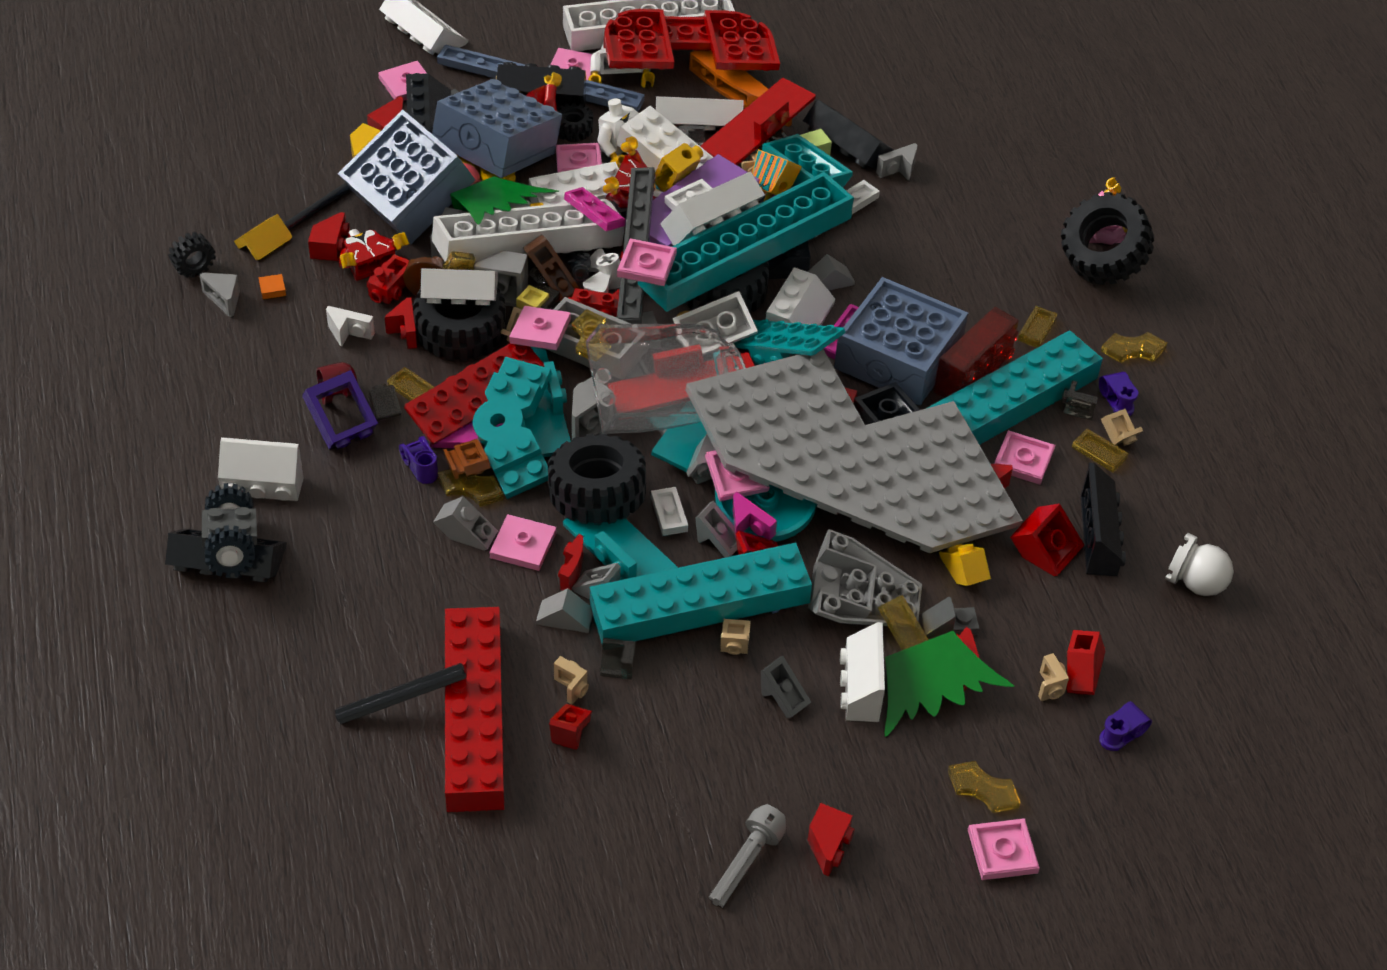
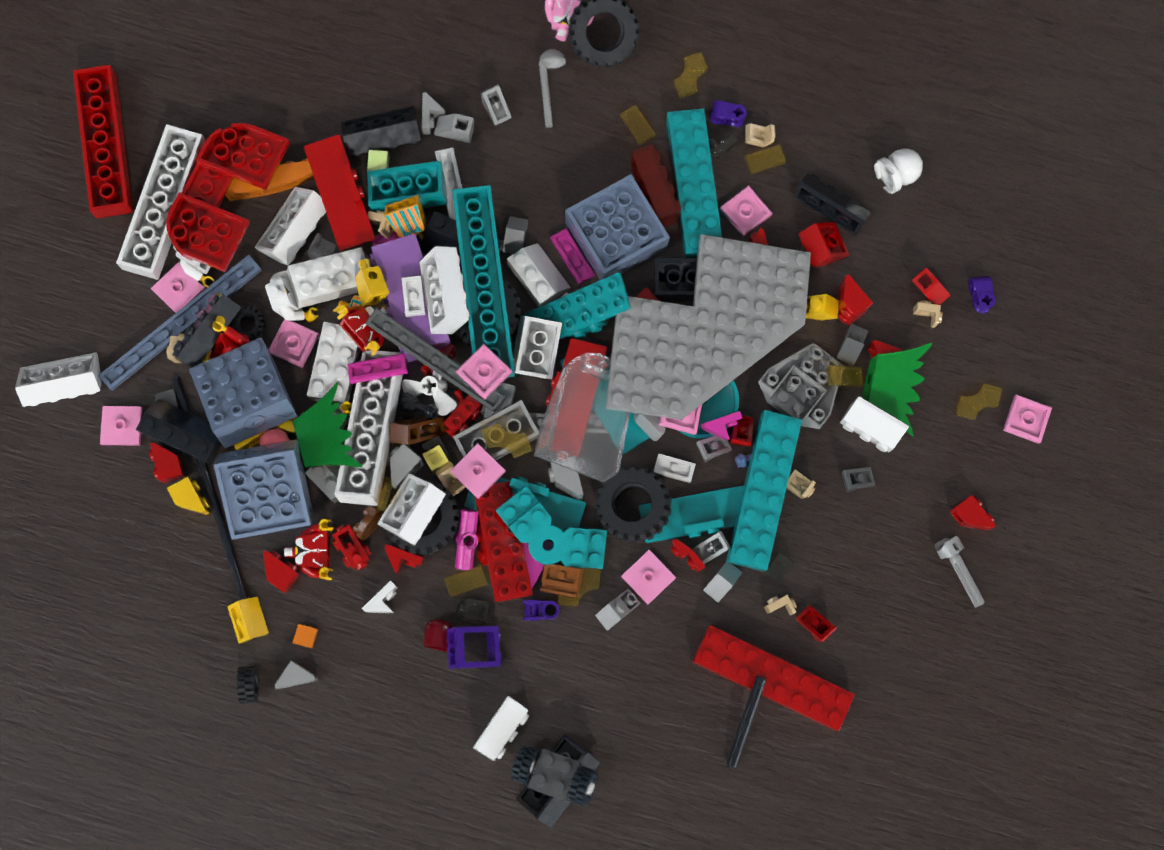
camera: 65 degrees left, 30 degrees up
none -> light grey slope [434,114,474,143]
none -> dark pink piece [455,509,479,570]
none -> light grey slope [481,84,512,126]
none -> light grey piece [539,49,566,128]
none -> red slope [837,274,873,326]

